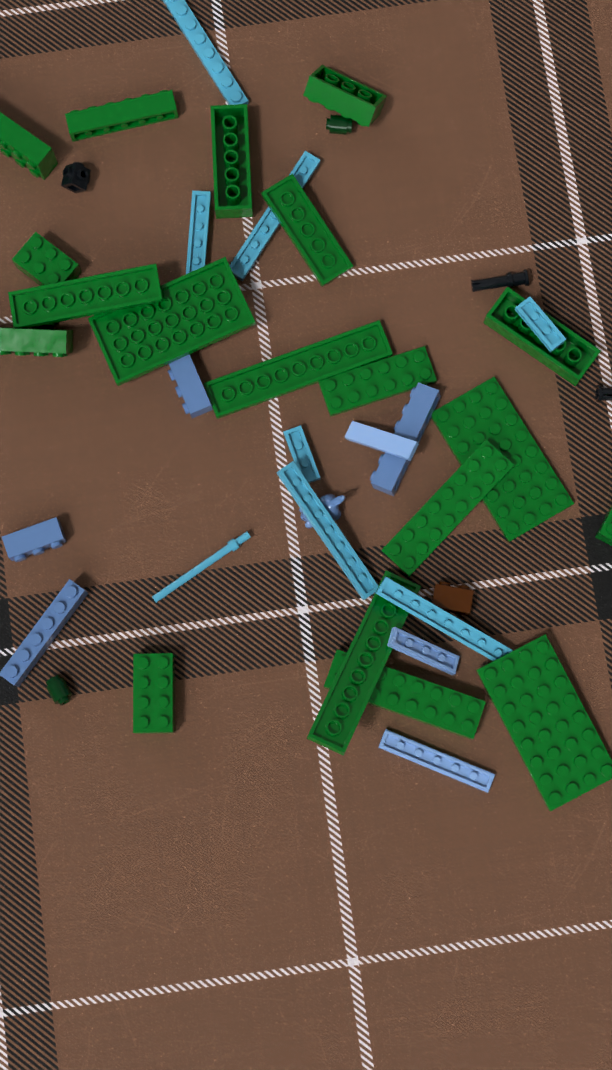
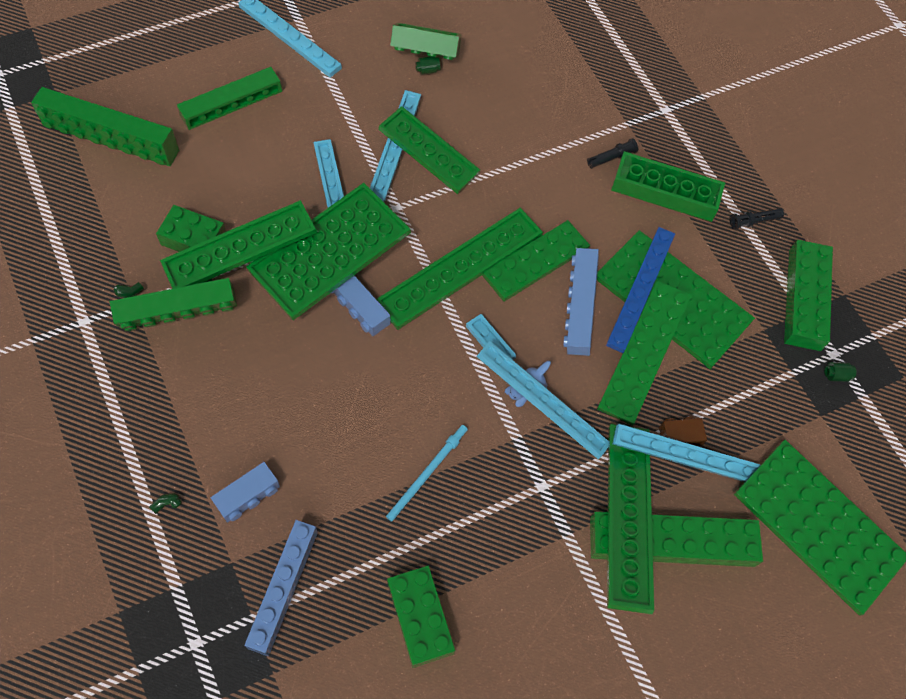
camera: 25 degrees left, 15 degrees down
dark green brick [46,675,72,706] -> none
black brick [61,162,91,193] -> none
green brick [210,104,253,219] -> none
light blue tile [345,421,419,461] -> none
light blue tile [378,729,495,793] -> none
light blue tile [387,627,460,675] -> none
medium azure plate [514,296,566,353] -> none
none -> blue plate [606,227,675,353]

